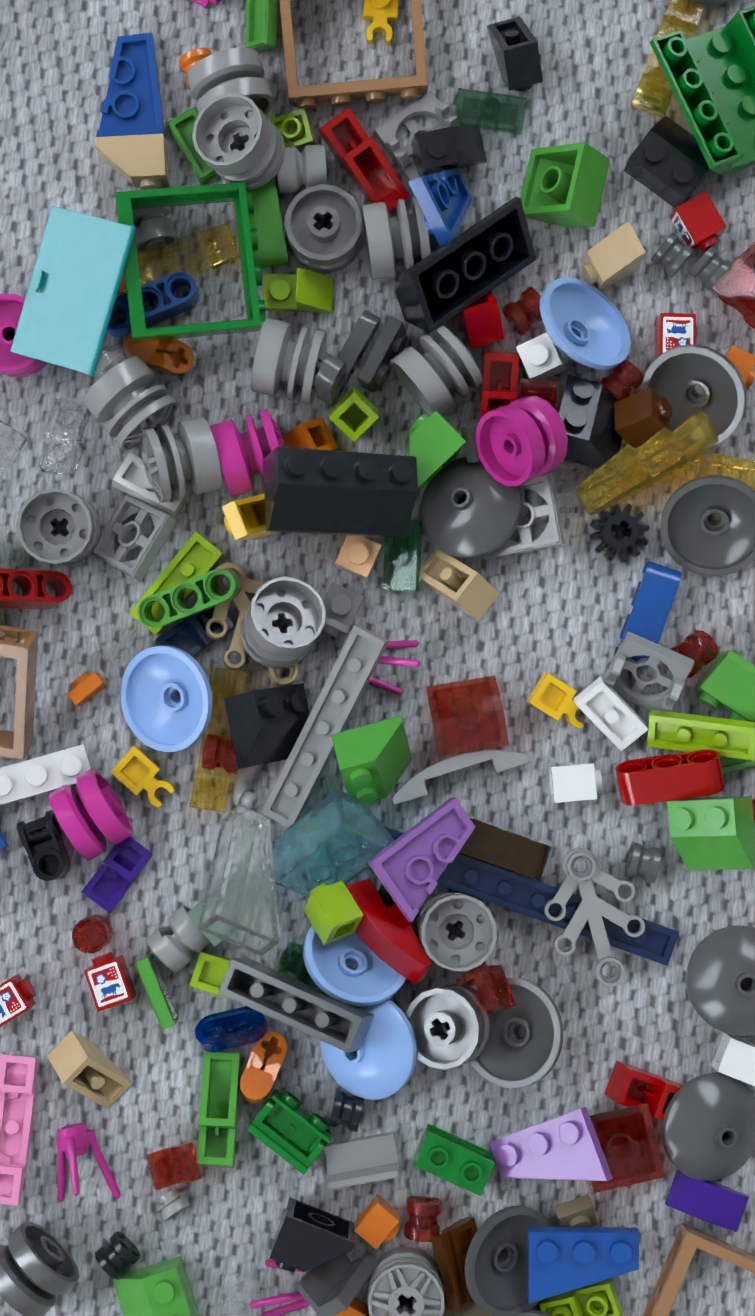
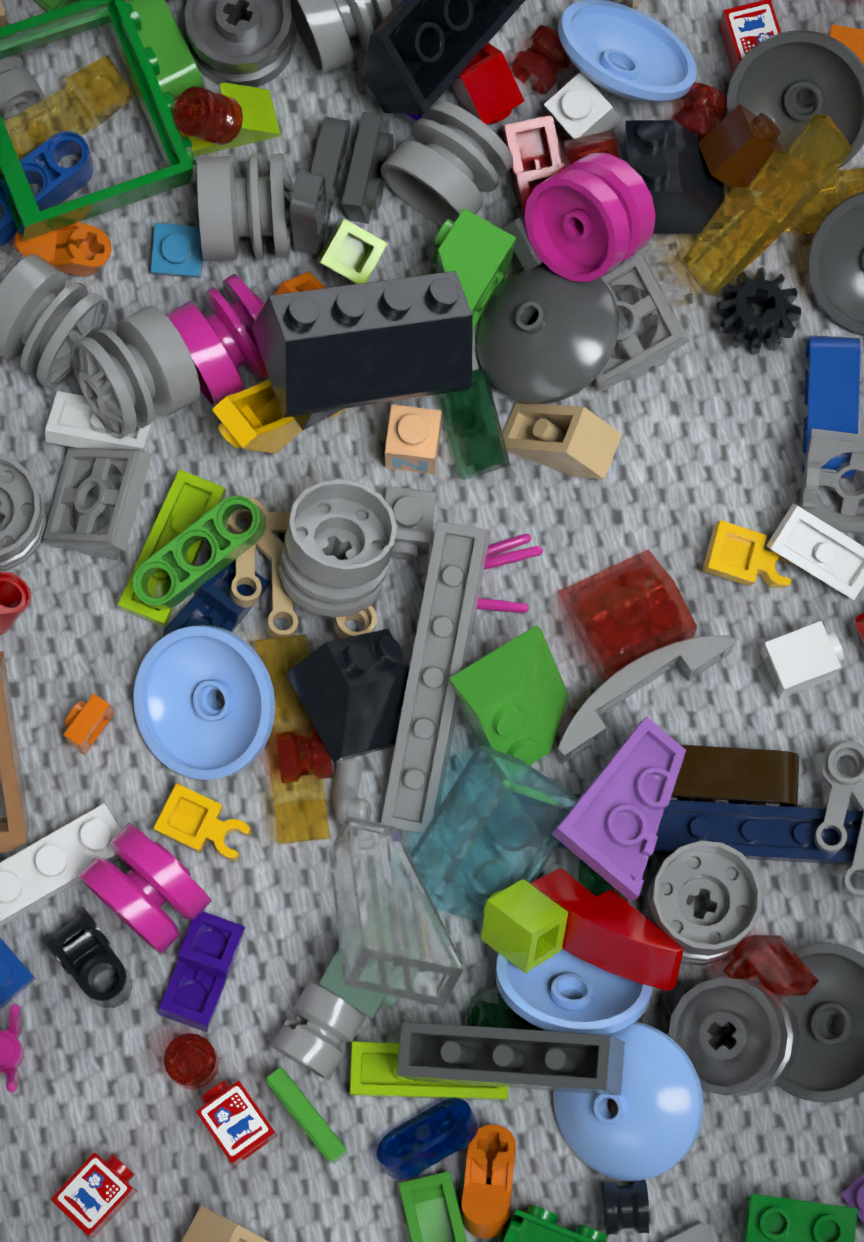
camera: 20 degrees left, 10 degrees down
none -> dark azure plate [151,223,203,278]
none -> clear red wheel [173,86,243,145]

